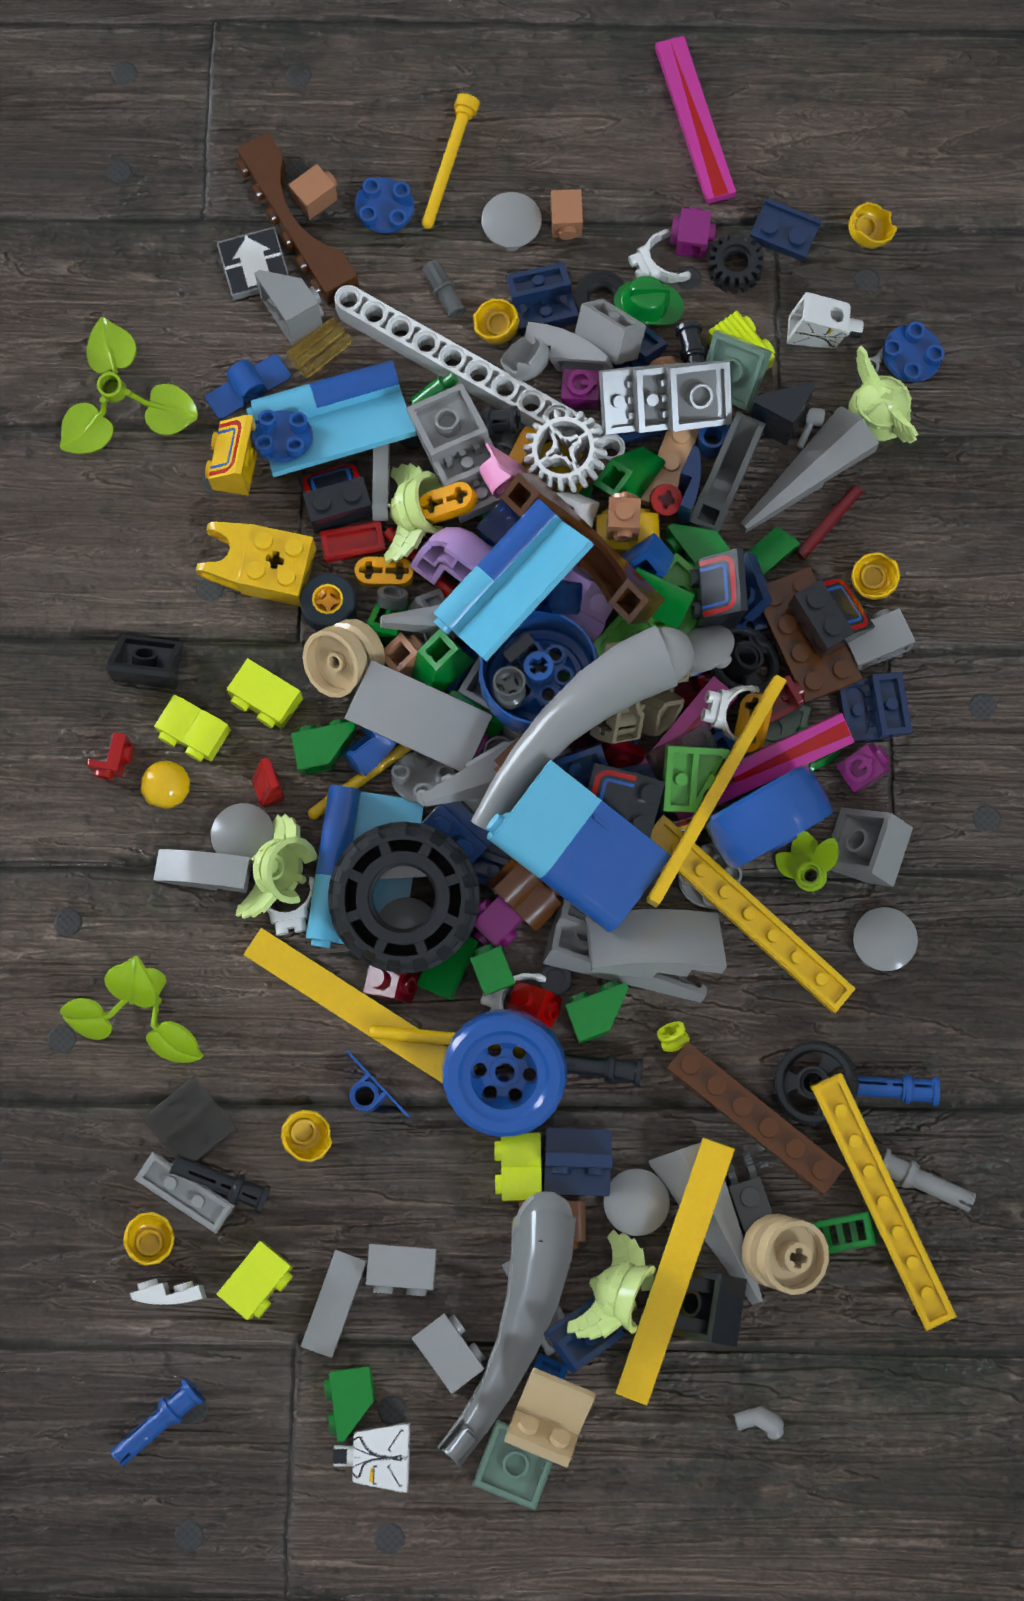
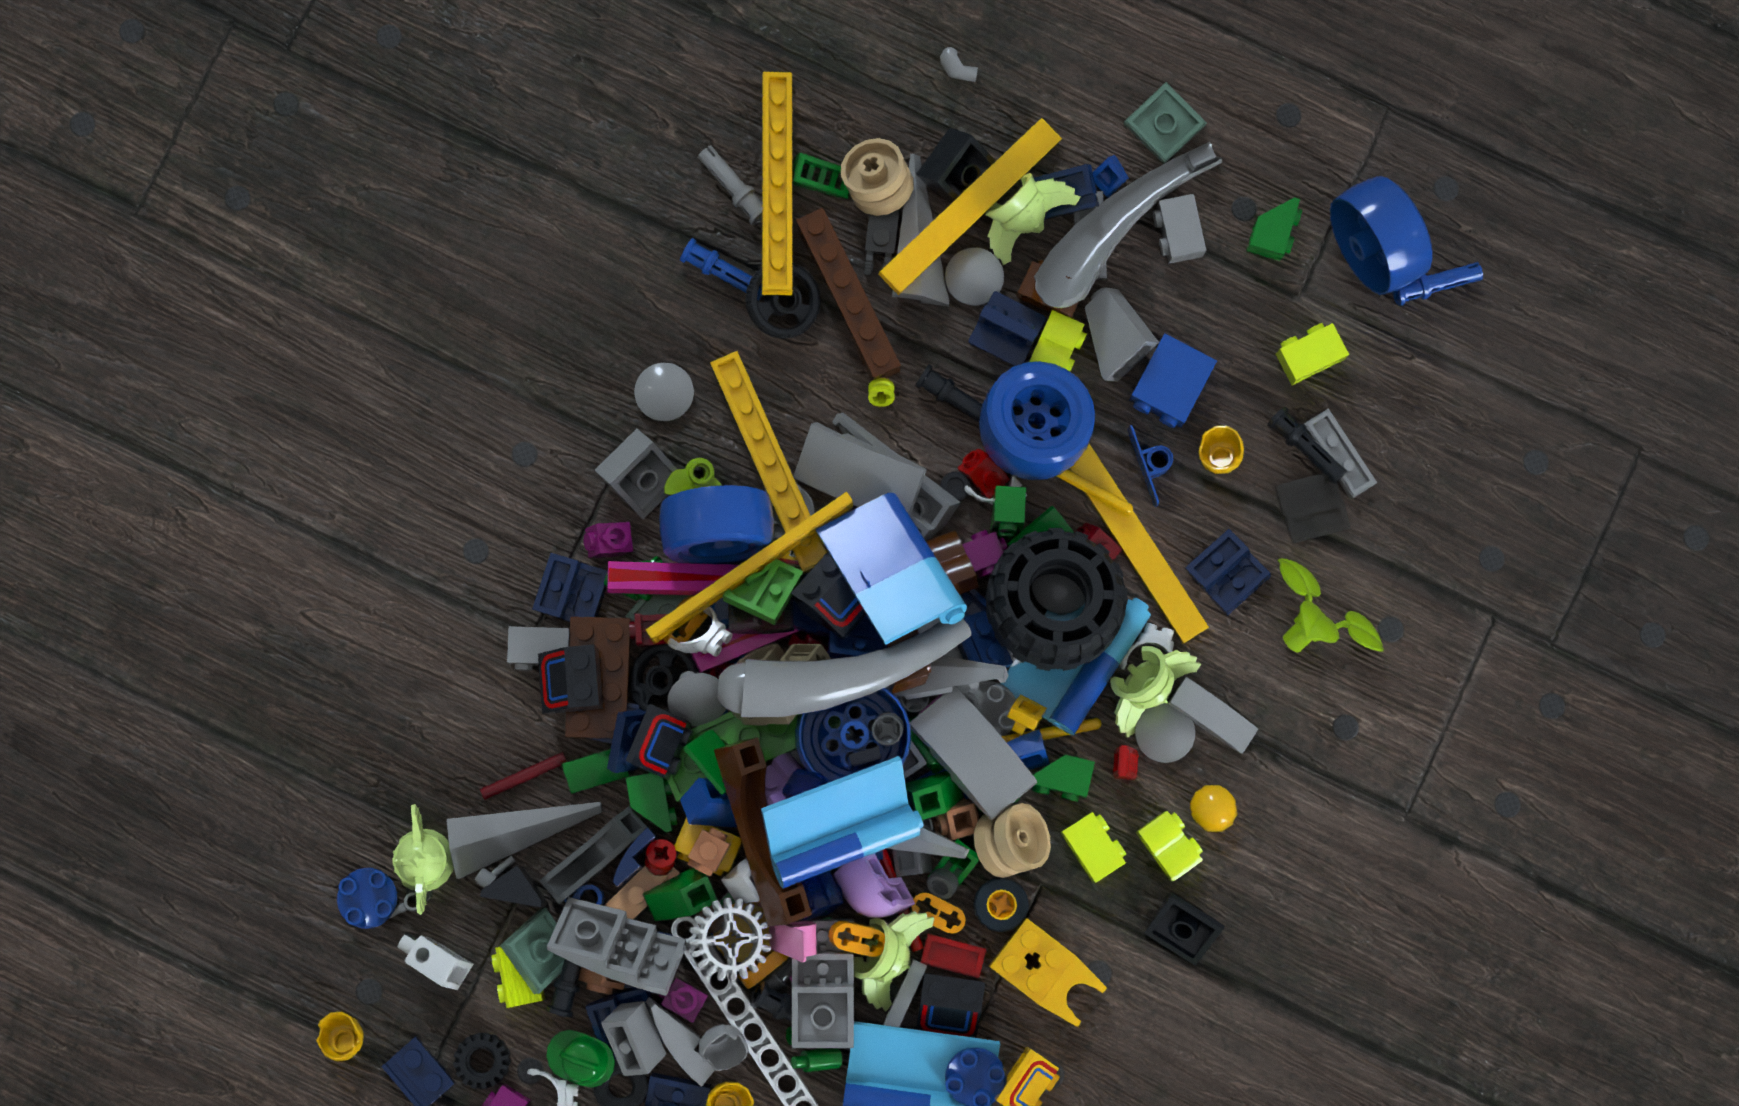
camera: 160 degrees left, 5 degrees up
red bracket [87,732,134,780] -> none
yellow hair [123,1212,174,1266] -> none
white slope [130,1278,207,1305] -> none
light grey tile [301,1250,367,1358] -> none
white torso [333,1422,410,1492] -> none
light grey brick [366,1244,437,1296] -> none
tan bracket [504,1368,596,1468] -> none
green slope [564,980,629,1045] -> none
yellow hair [851,552,900,600] -> none
none -> yellow tile [1007,694,1047,735]
none -> light grey slope [1085,287,1159,382]
none -> blue brick [1129,333,1217,428]
none -> dark blue slope [1185,529,1271,616]
none -> blue wheel [1330,176,1433,295]

